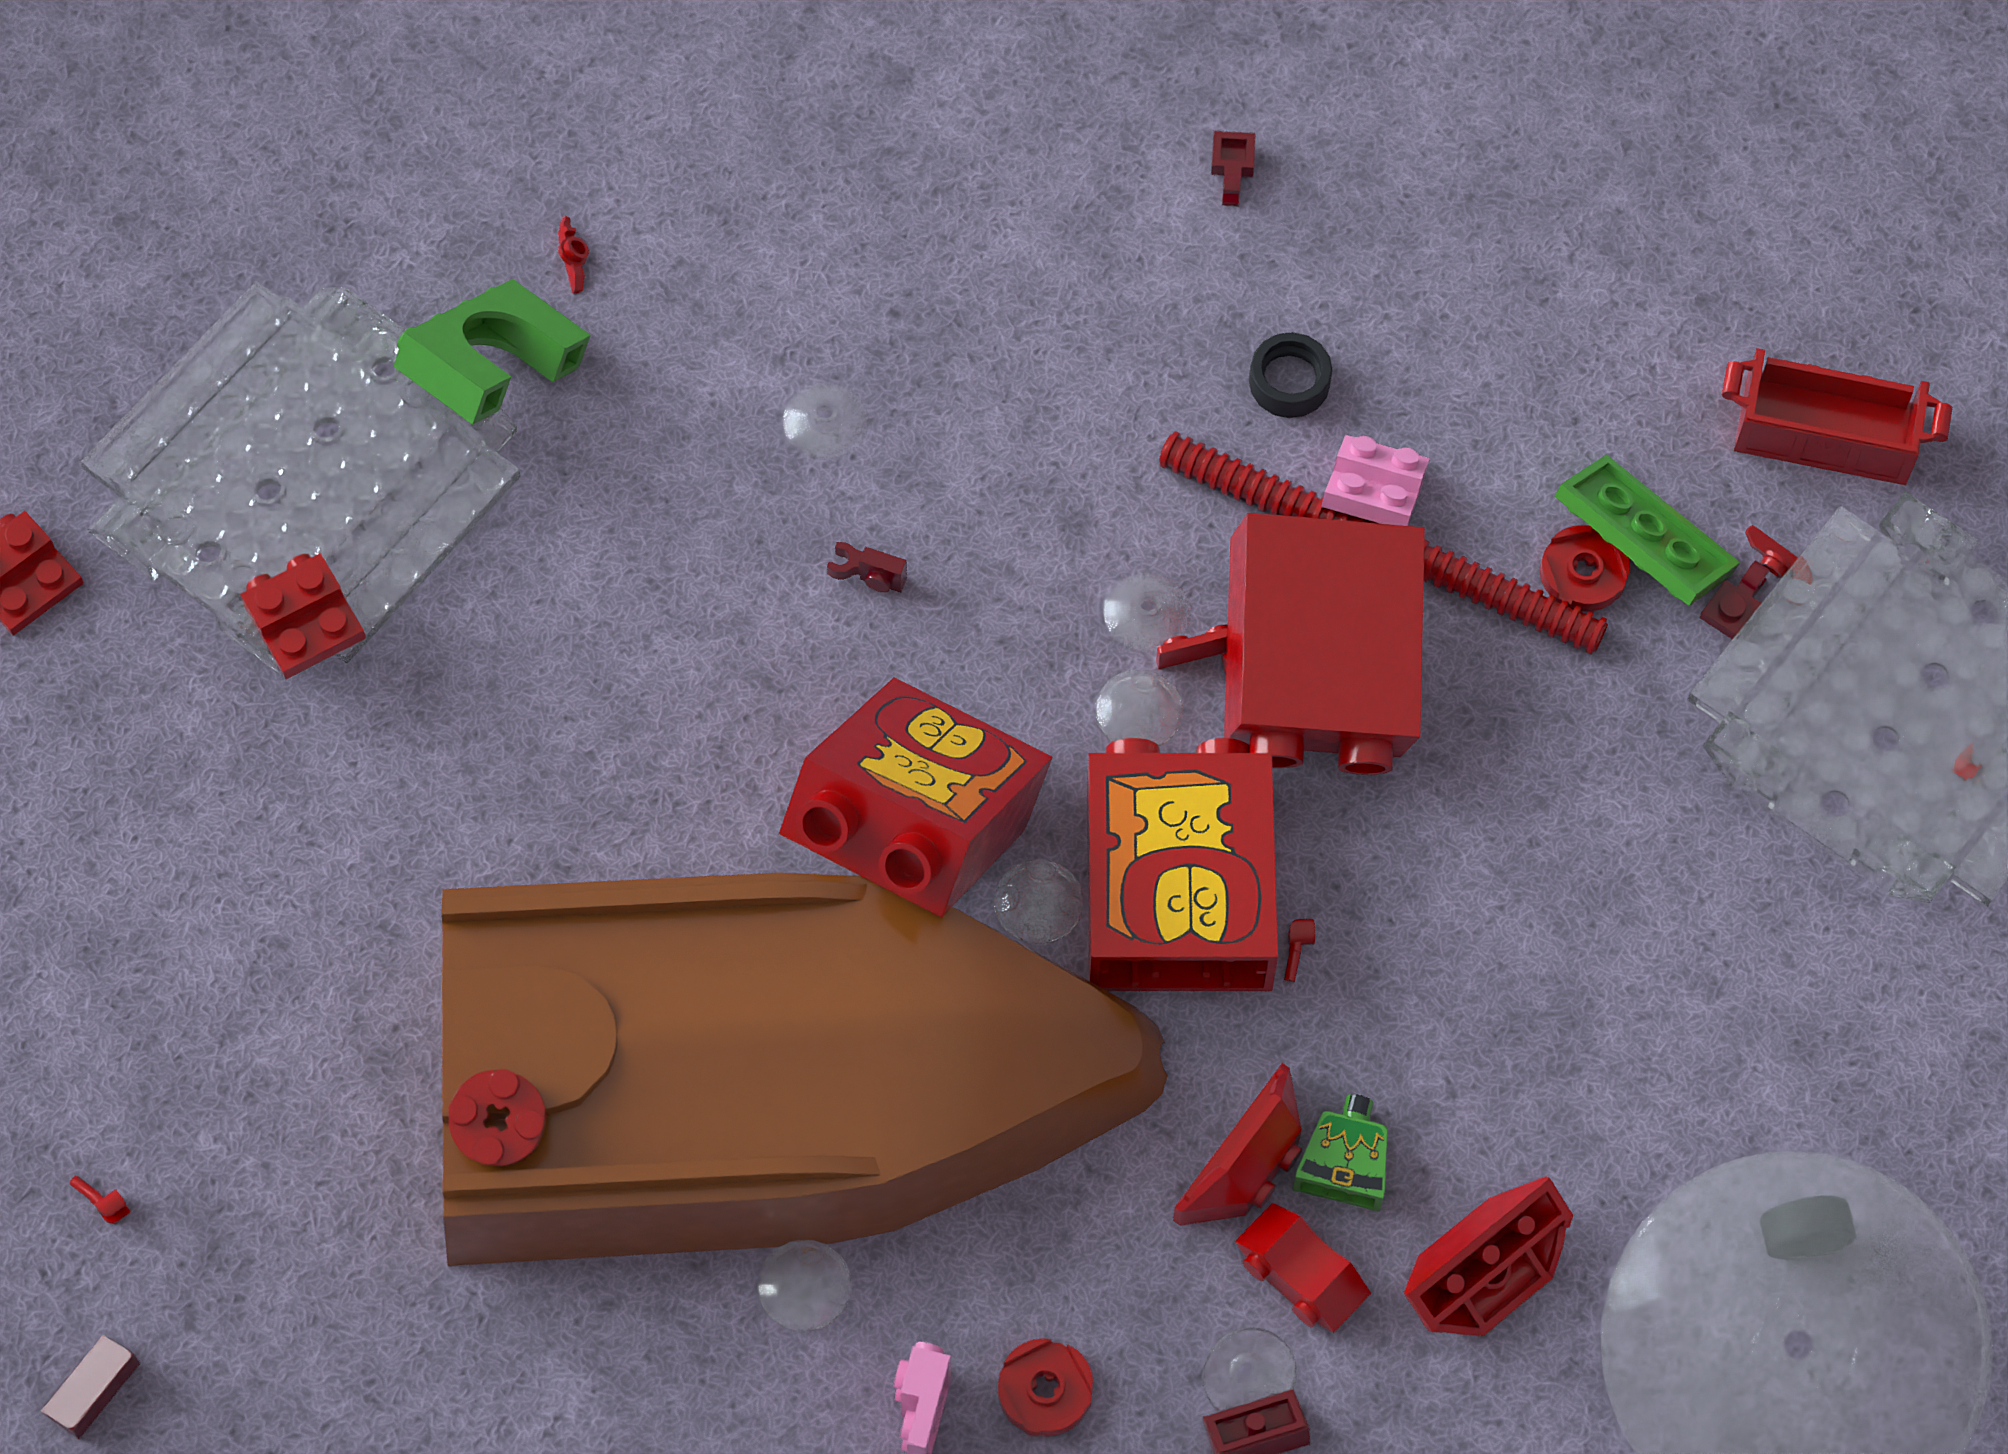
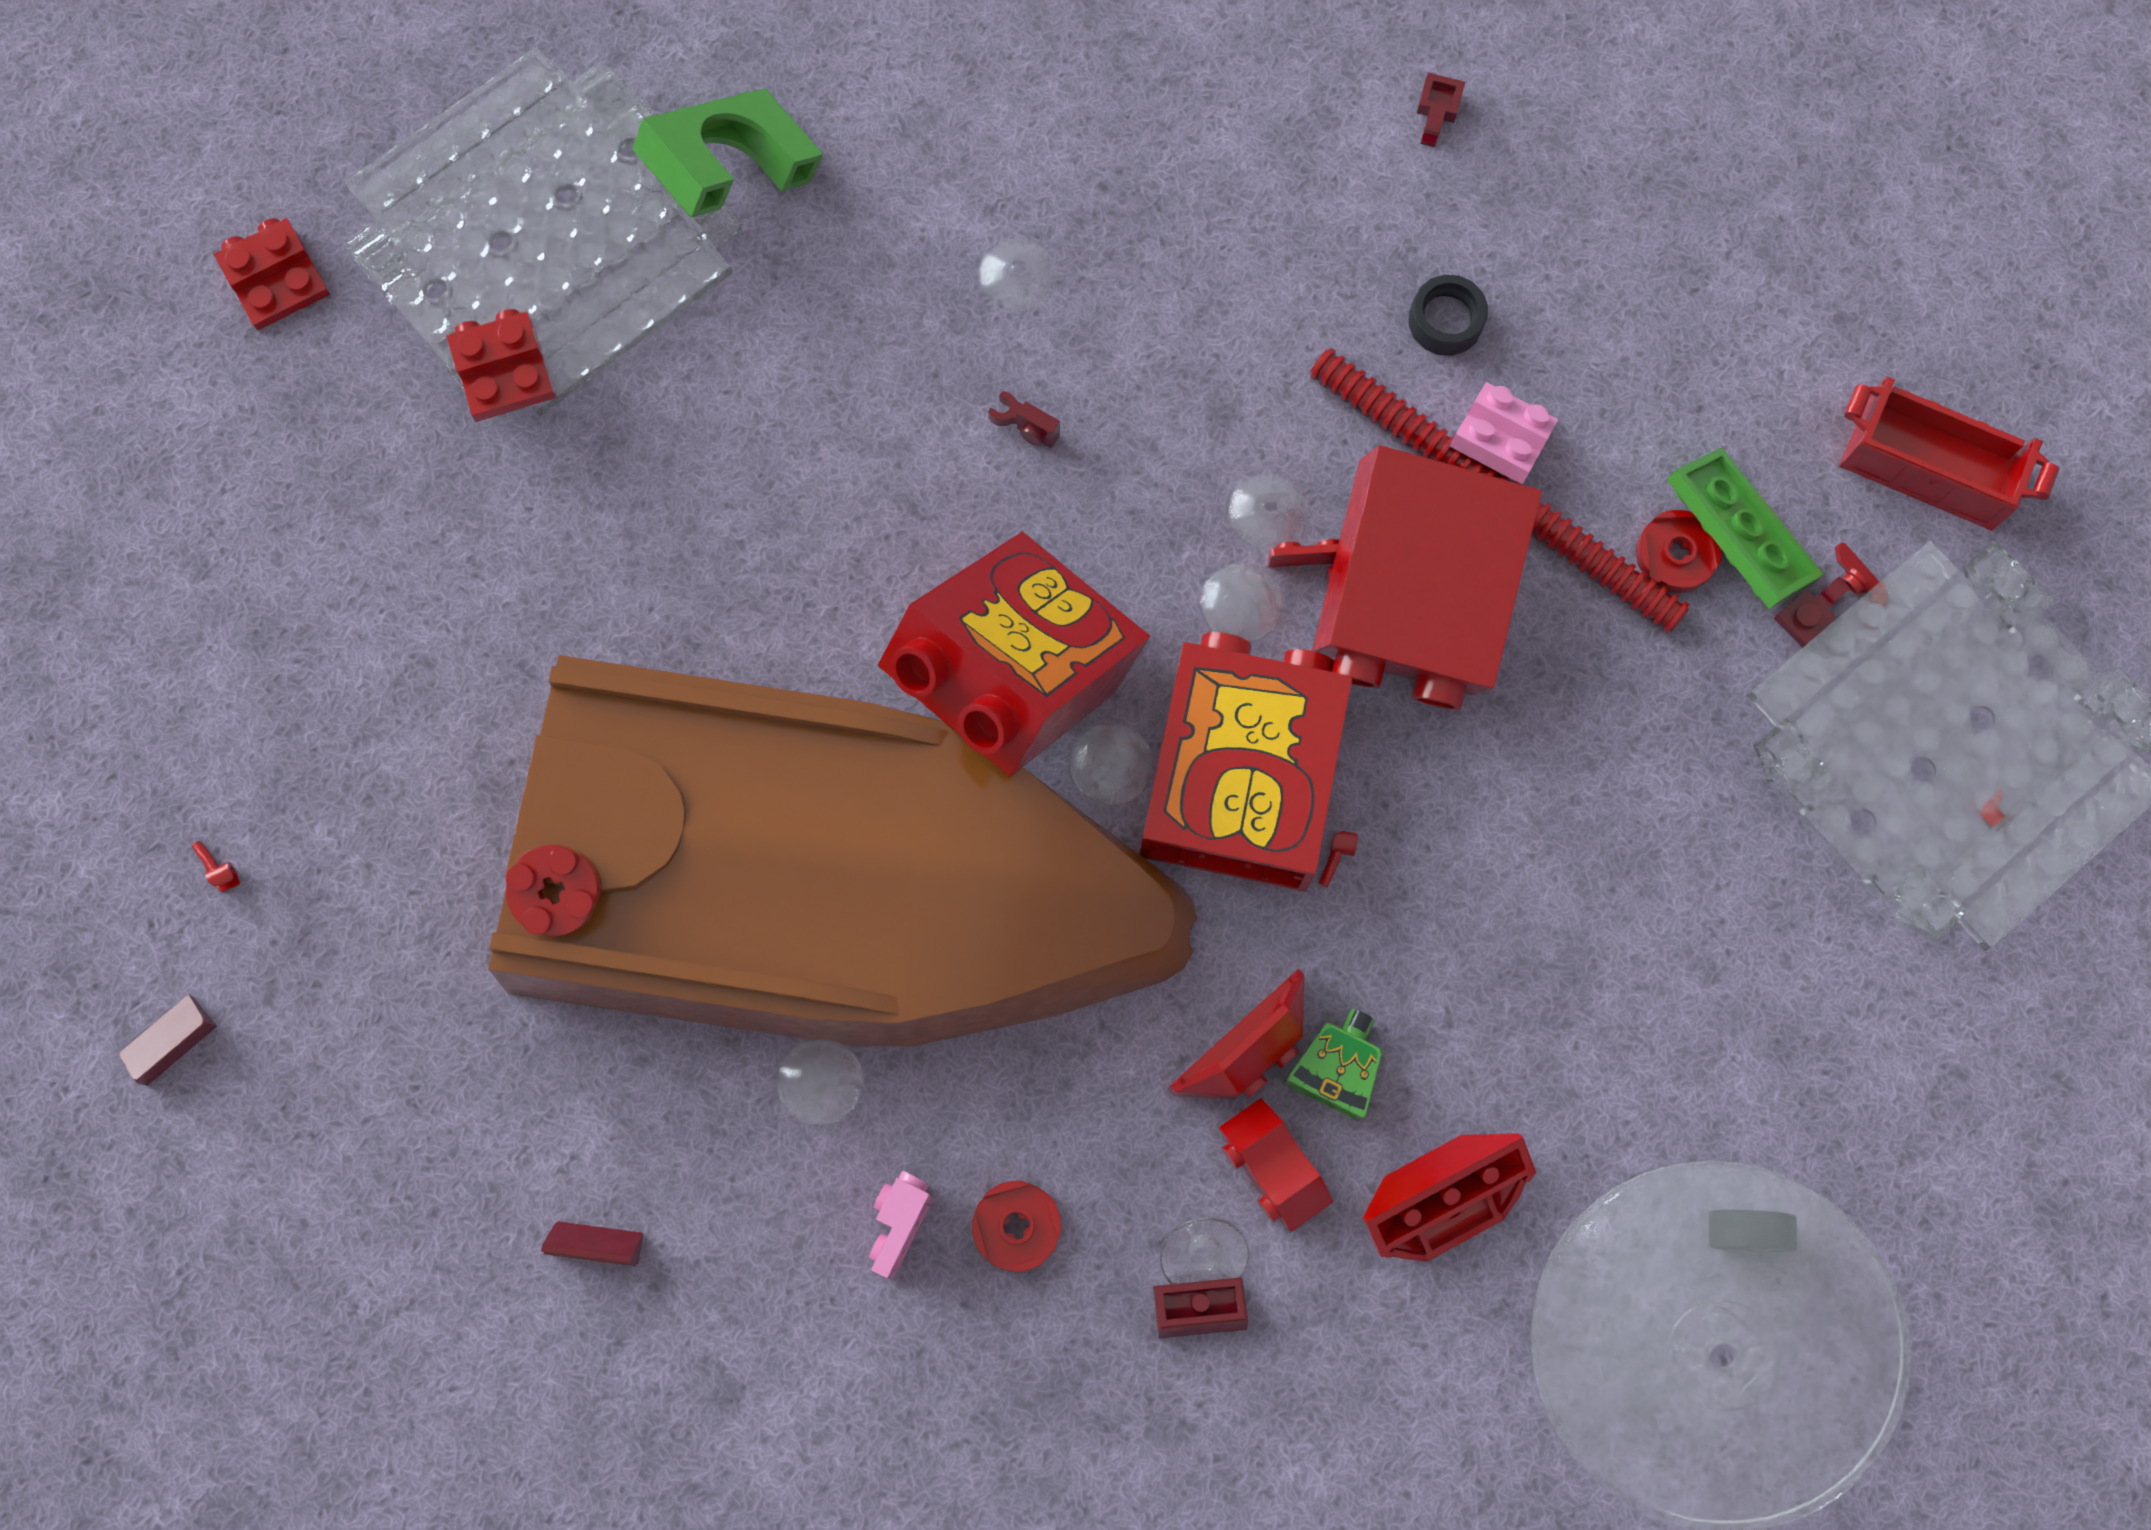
camera: 10 degrees right, 10 degrees up
red piece [558,216,589,294] -> none

